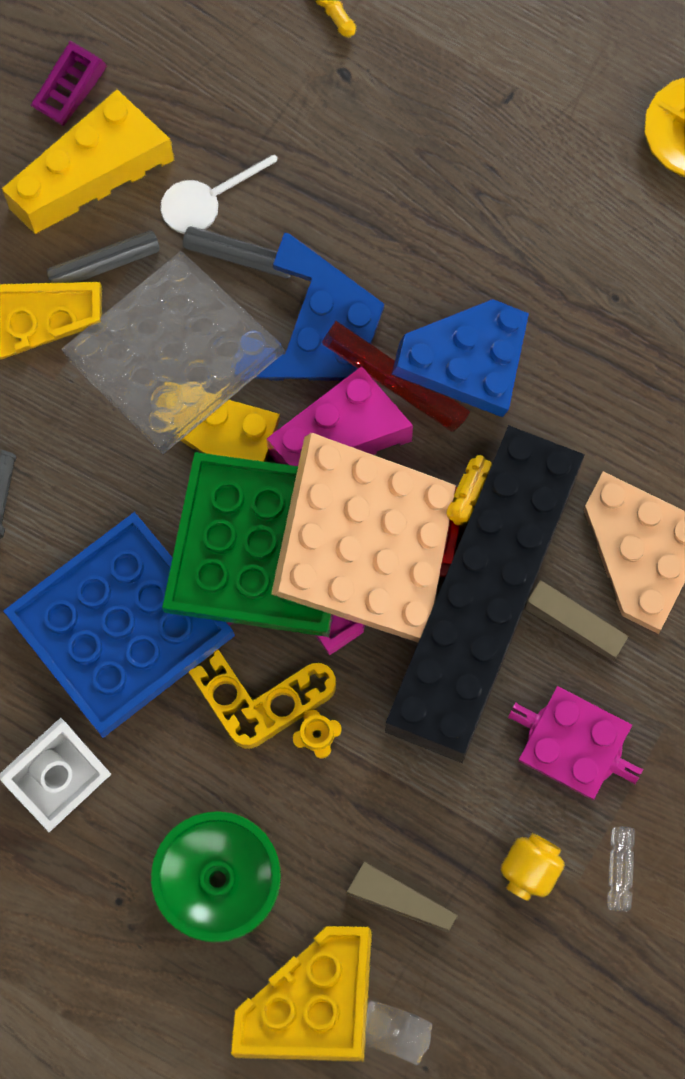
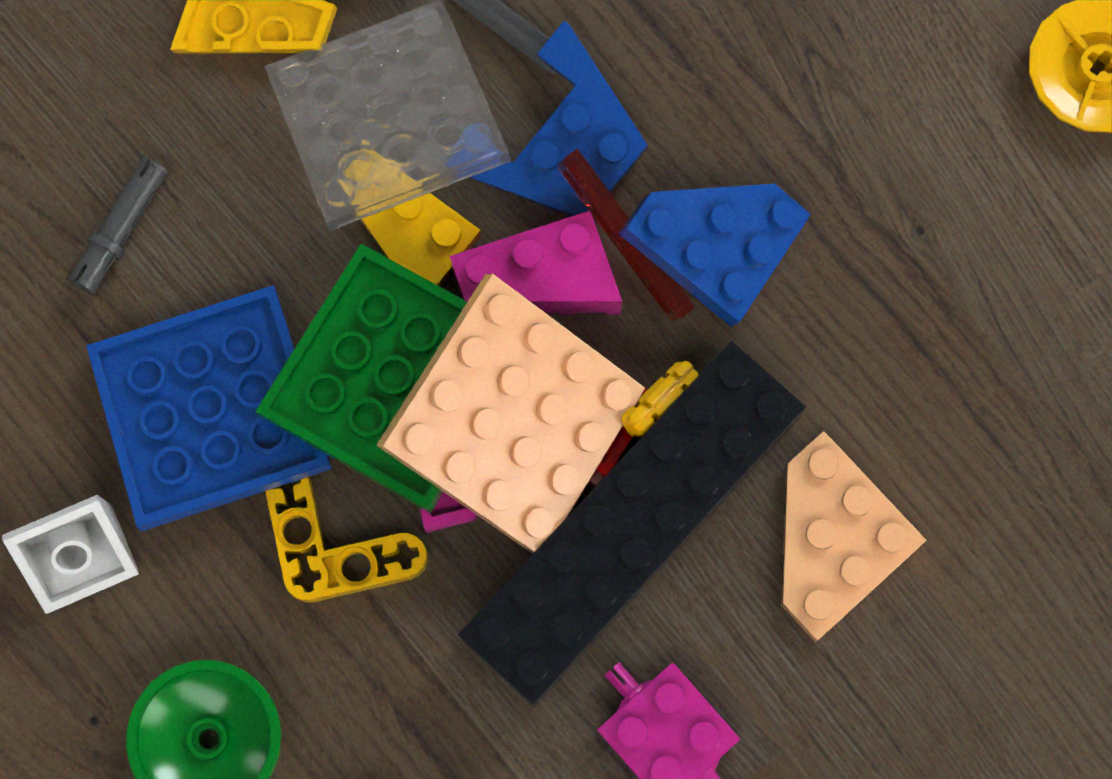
camera: 20 degrees right, 5 degrees up
yellow plate [293,710,342,759] -> none
dark tan piece [525,580,629,661] -> none

